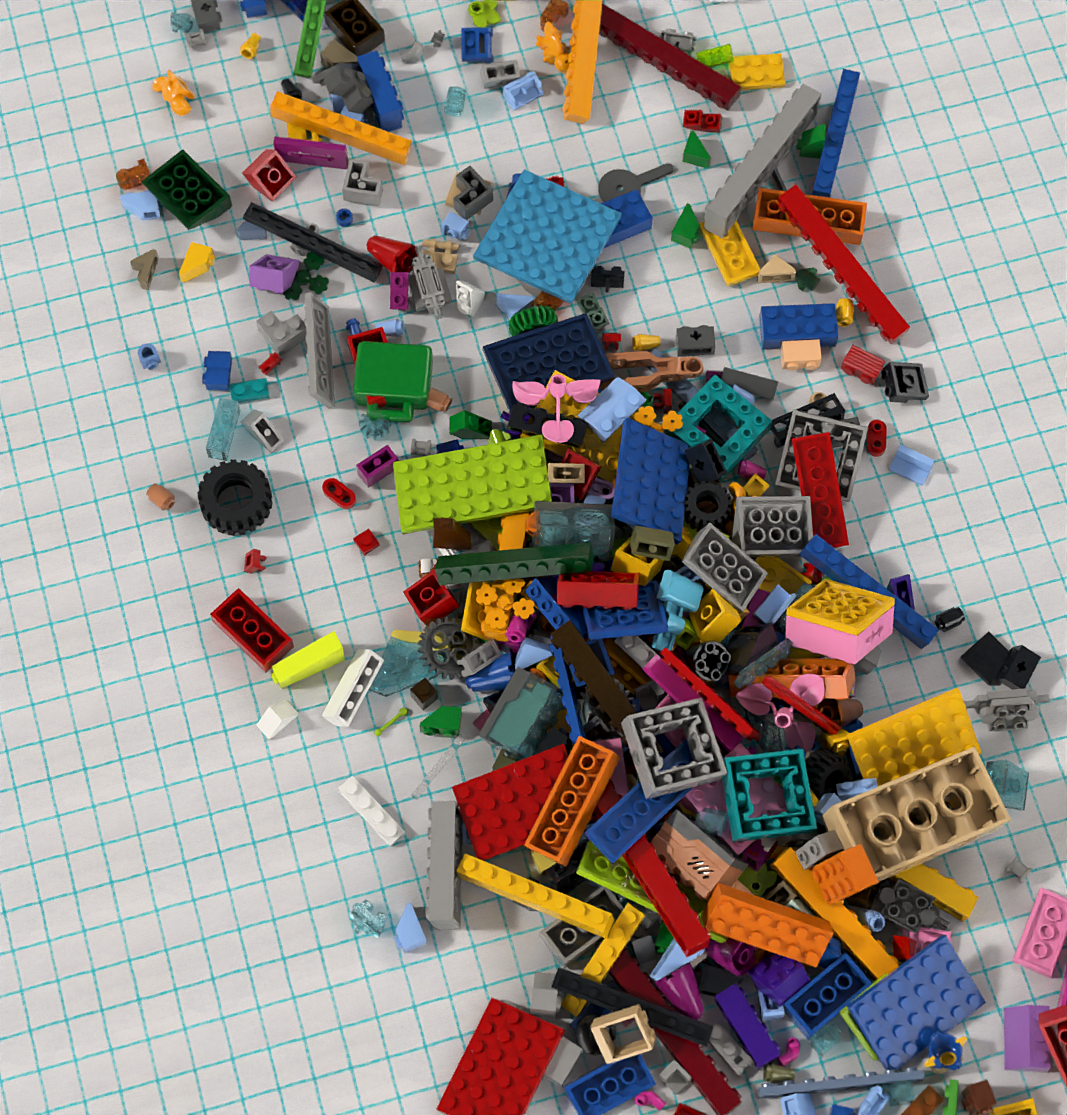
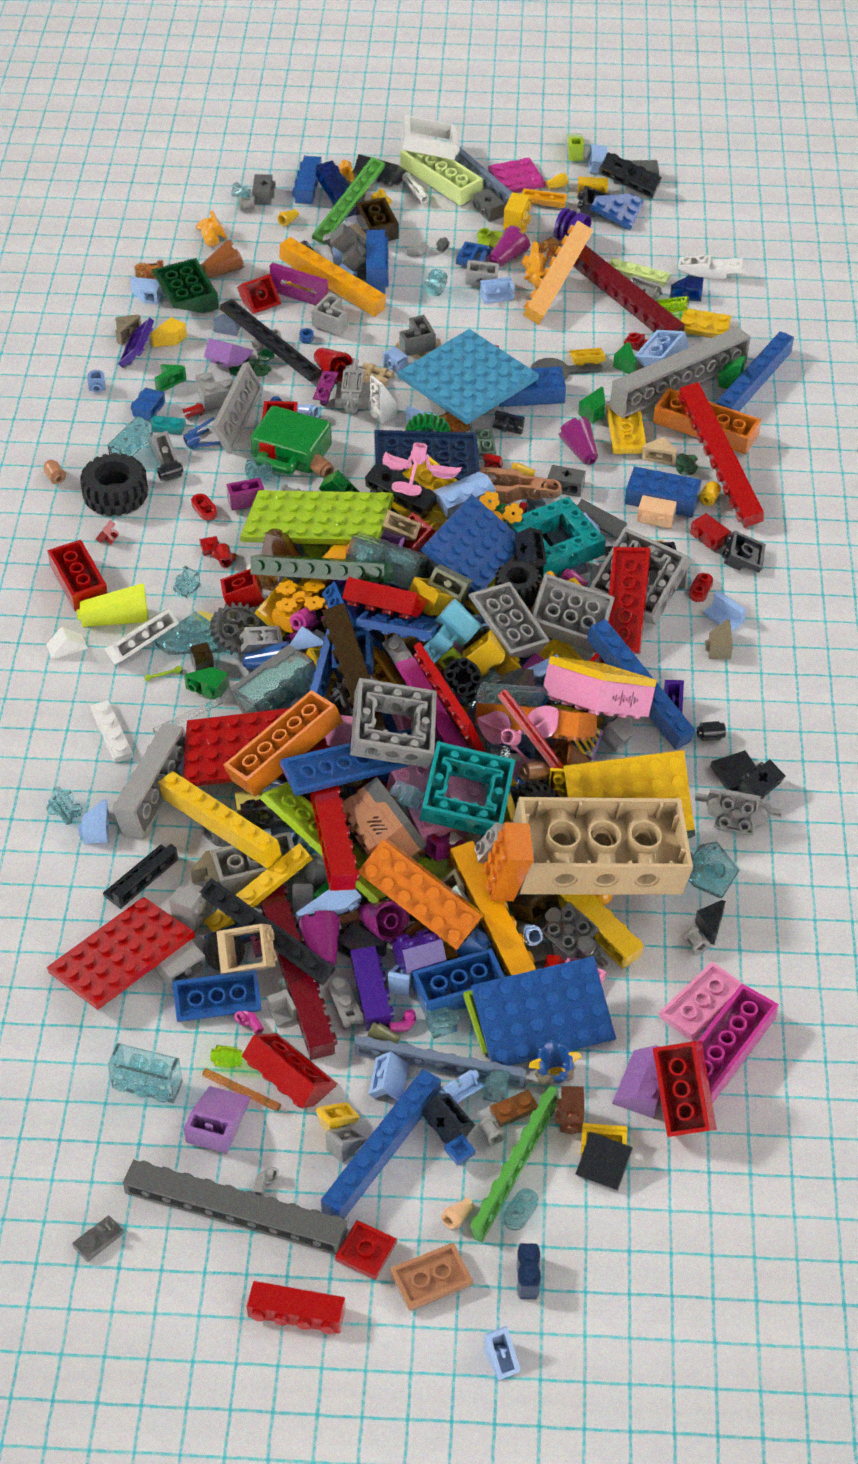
camera: 20 degrees right, 20 degrees down
none -> black fence [103,844,178,909]
none -> dark purple plate [118,317,154,368]
none -> green slope [154,364,186,392]
none -> black brick [157,460,184,481]
none -> clear light blue brick [173,566,201,598]
none -> blue plant [183,417,221,449]
none -> dark tan slope [191,850,219,884]
none -> dark orange cone [201,240,244,278]
none -> red piece [212,543,237,568]
none -> magenta cone [489,225,531,267]
none -> nougat brick [519,761,550,782]
none -> magenta cone [558,416,598,465]
none -> yellow plate [569,348,606,366]
none -> yellowish green plate [609,258,671,287]
none -> light blue slope [635,330,689,367]
none -> clear blue slope [670,276,704,302]
none -> black slope [695,900,726,945]
none -> dark tan slope [705,619,733,659]

